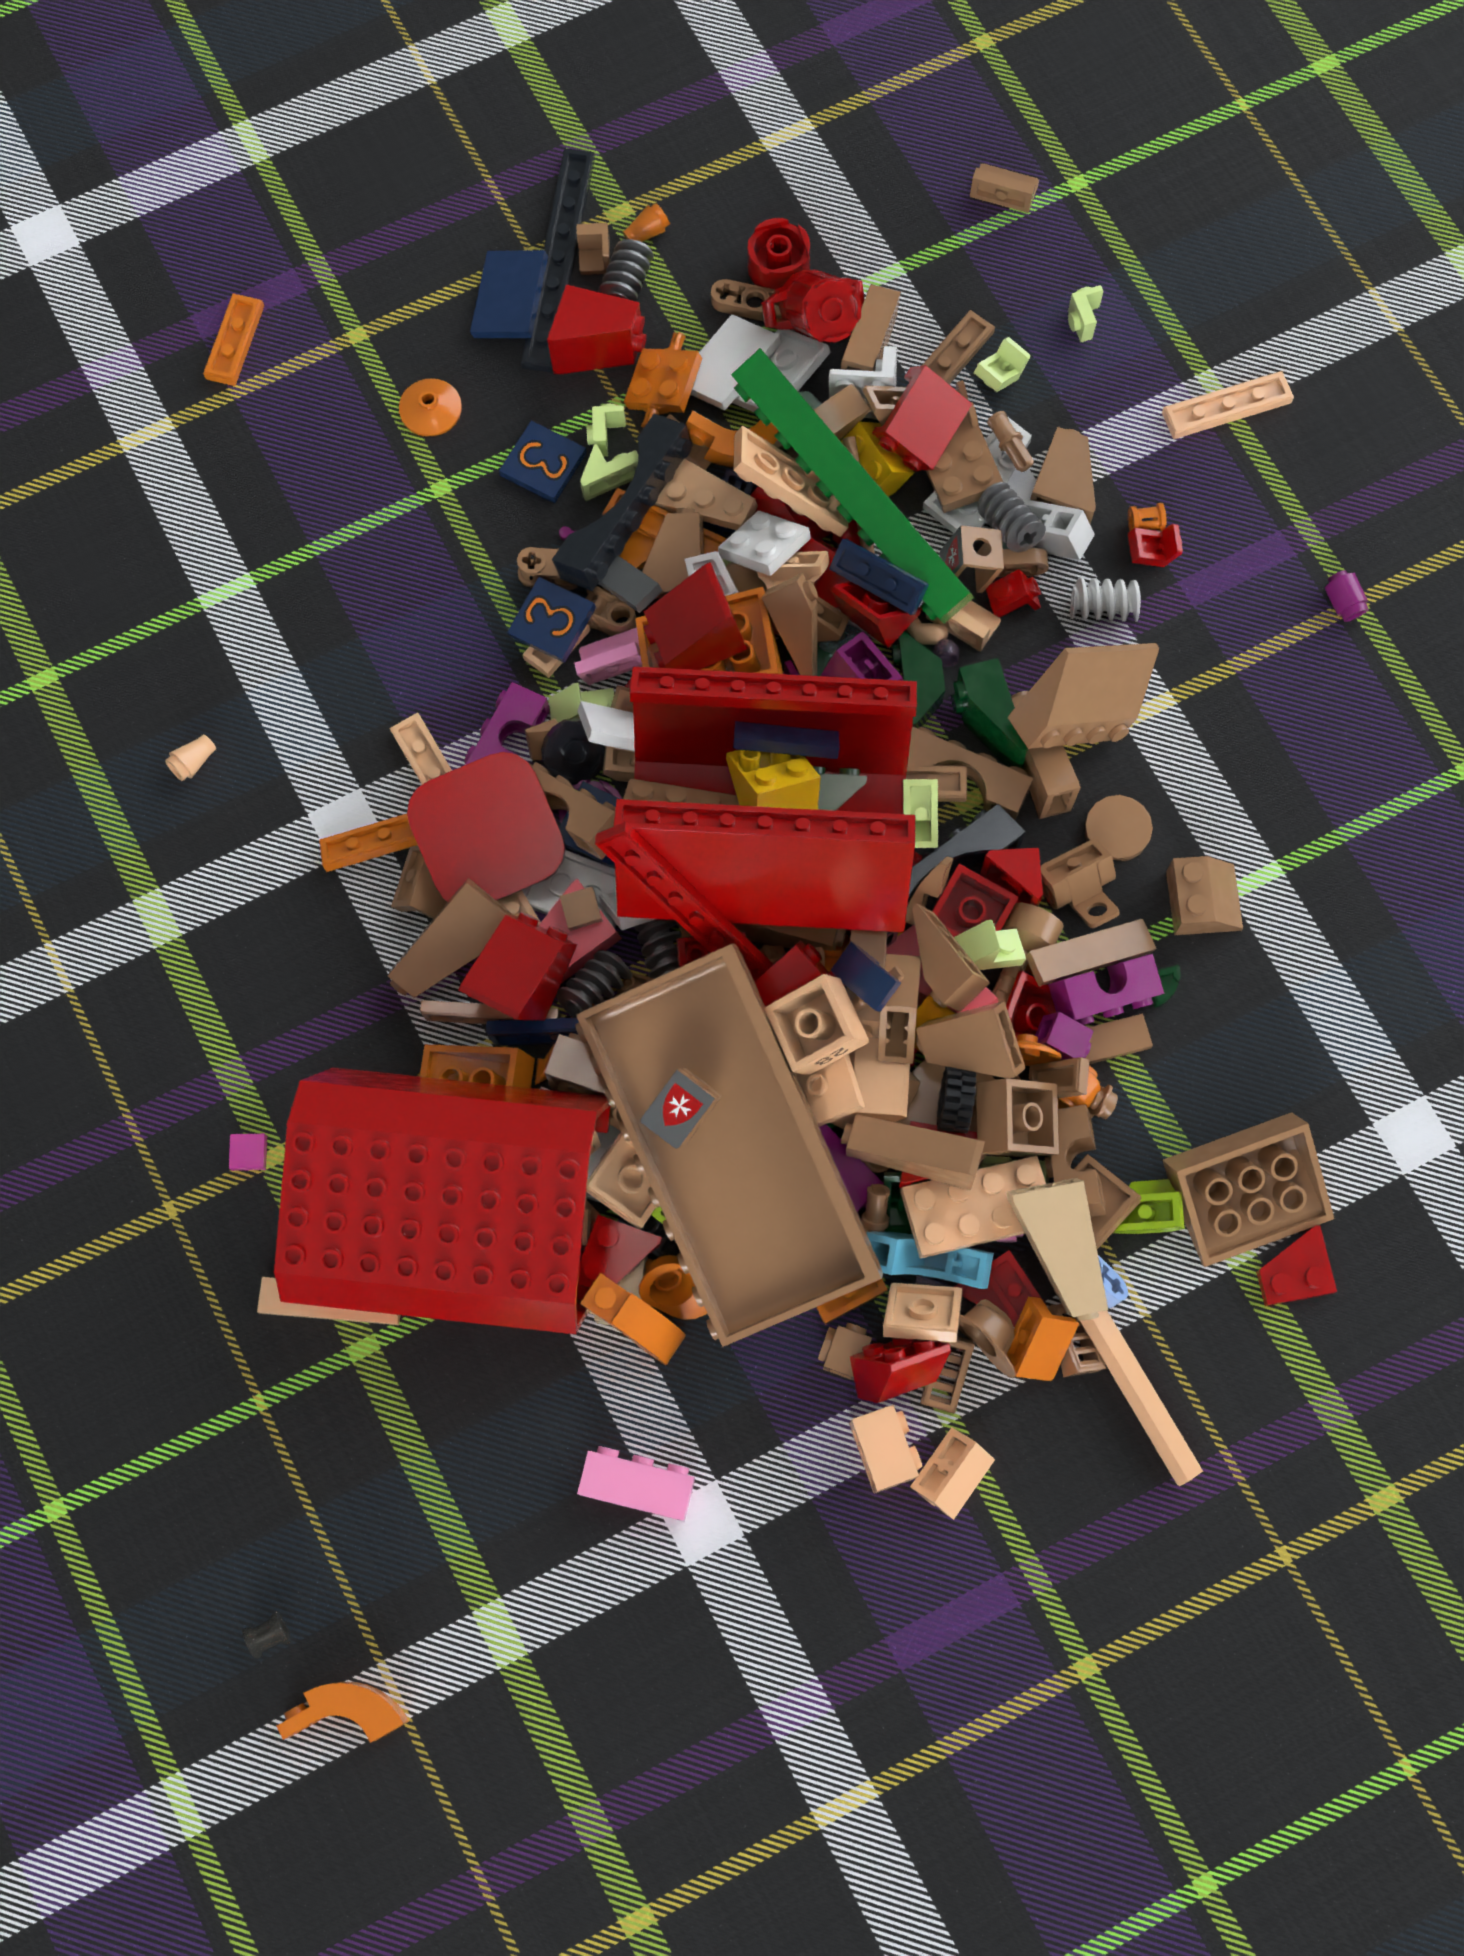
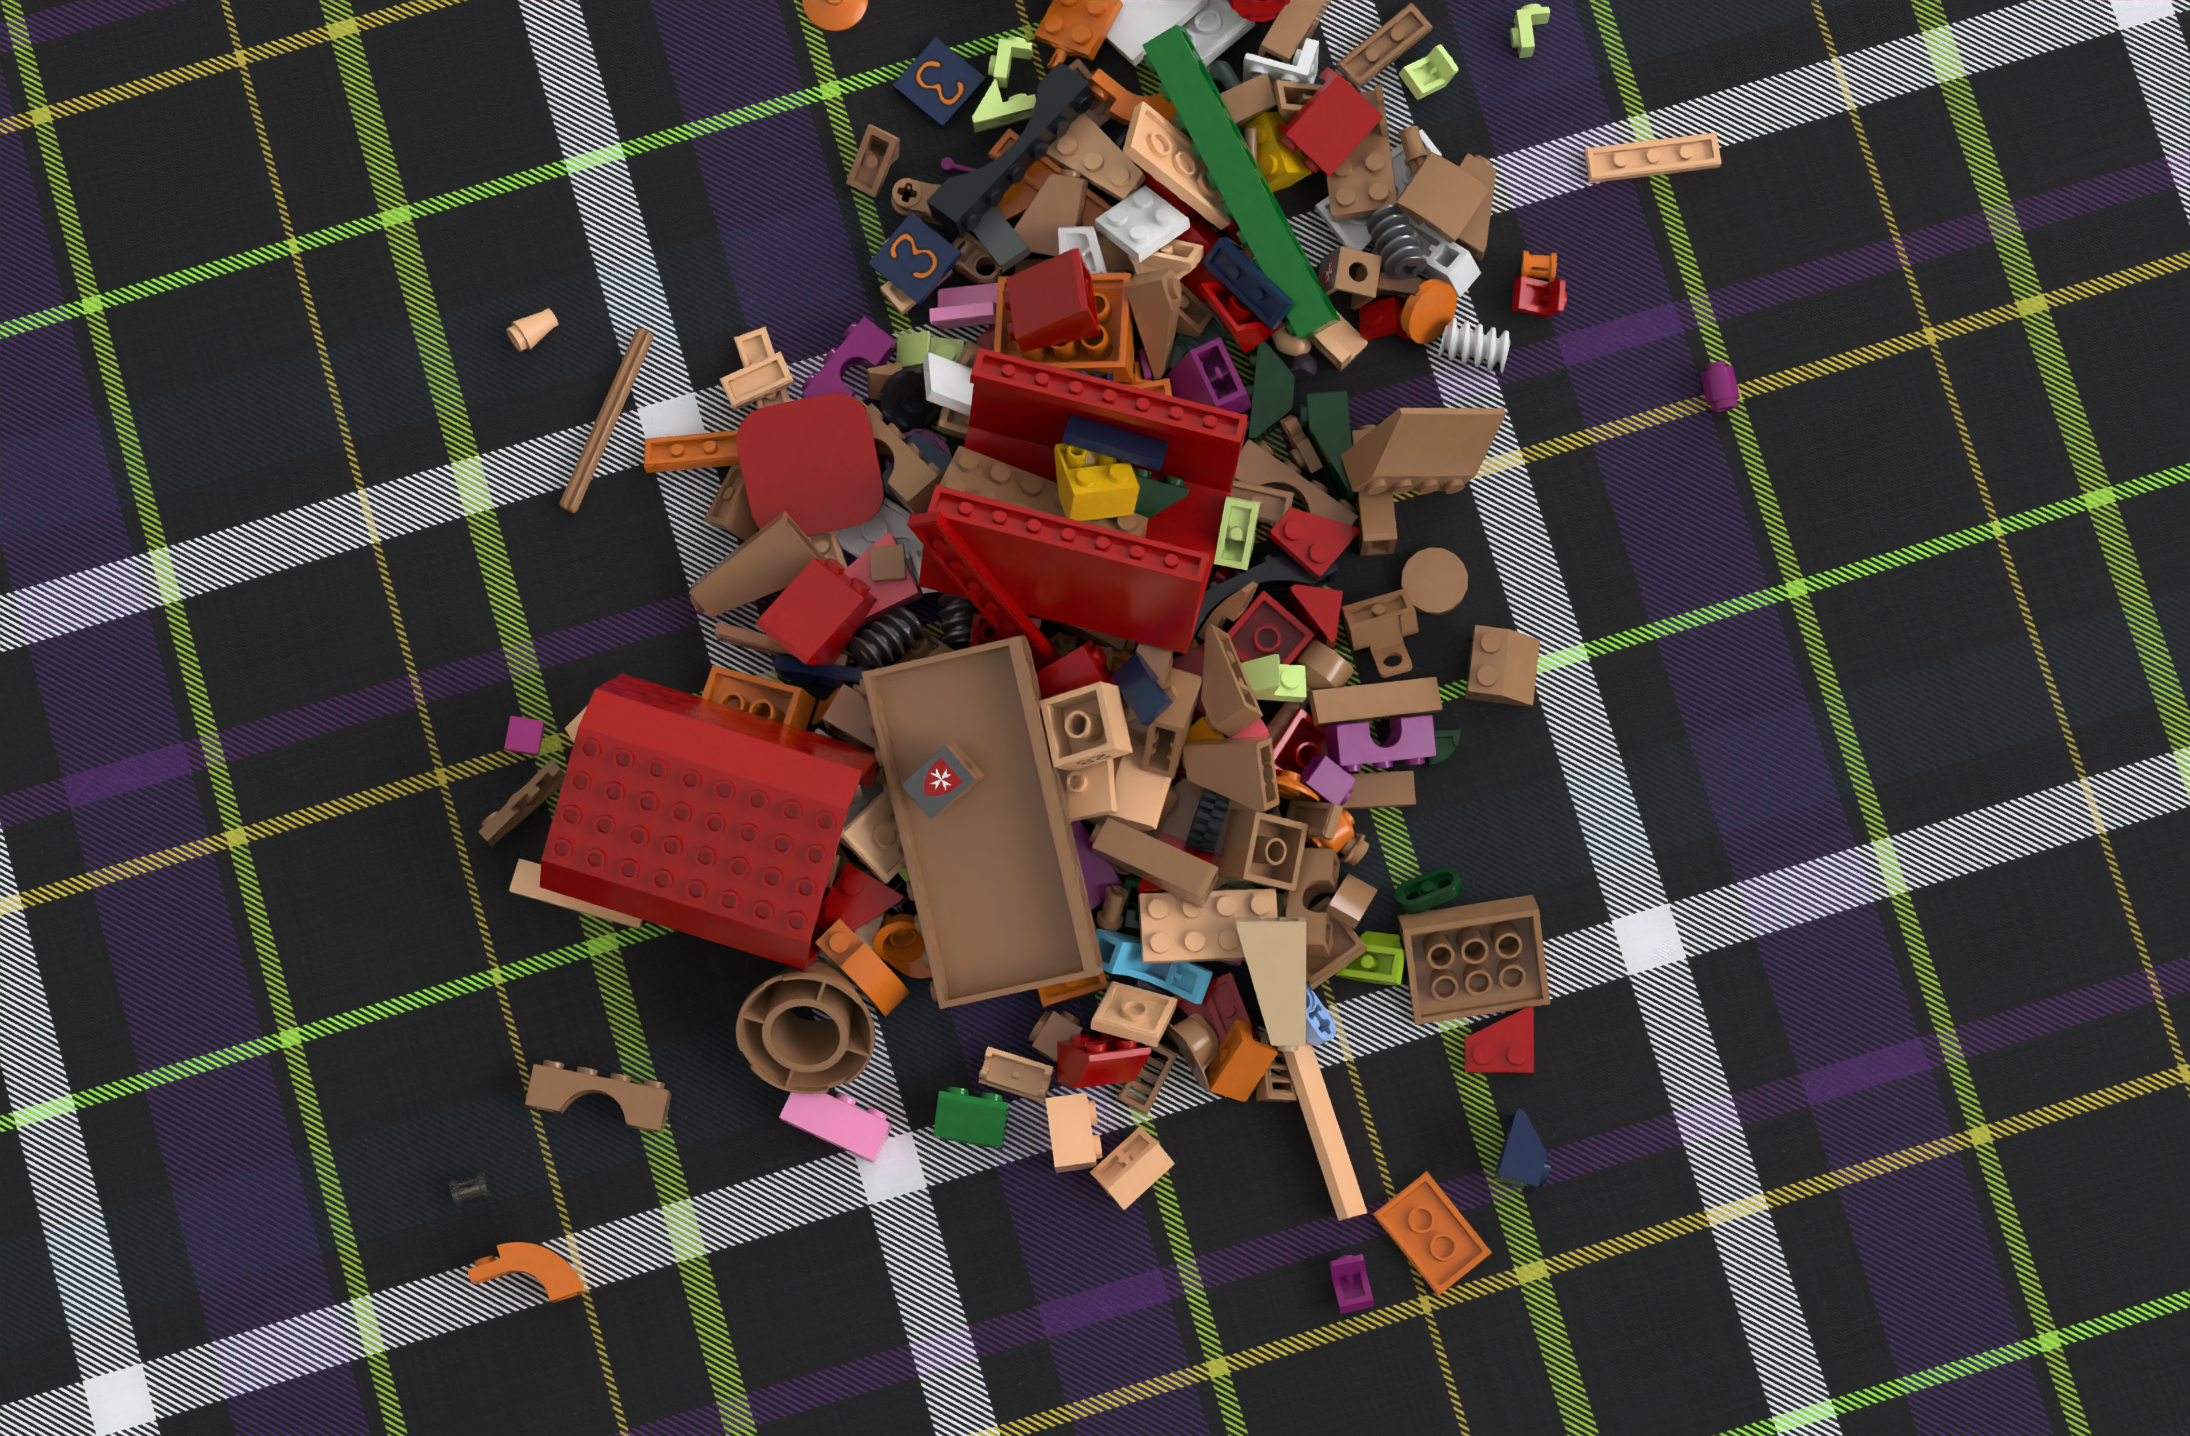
camera: 10 degrees right, 5 degrees up
none -> medium nougat wing [478,759,565,847]
none -> medium nougat arch [525,1060,672,1134]
none -> medium nougat axle [560,328,653,513]
none -> light nougat tile [720,351,795,411]
none -> medium nougat cone [736,960,875,1094]
none -> medium nougat slope [846,124,900,197]
none -> green slope [933,1086,1010,1150]
none -> light nougat hinge [978,1046,1054,1103]
none -> red wing [1266,508,1361,580]
none -> medium nougat plate [1279,414,1323,473]
none -> medium nougat slope [1325,873,1378,929]
none -> magenta bracket [1329,1254,1374,1314]
none -> orange tile [1373,1171,1492,1296]
none -> medium nougat slope [1394,152,1490,243]
none -> dark green plate [1395,867,1462,914]
none -> orange tile [1401,278,1457,344]
none -> dark blue slope [1493,1108,1551,1192]

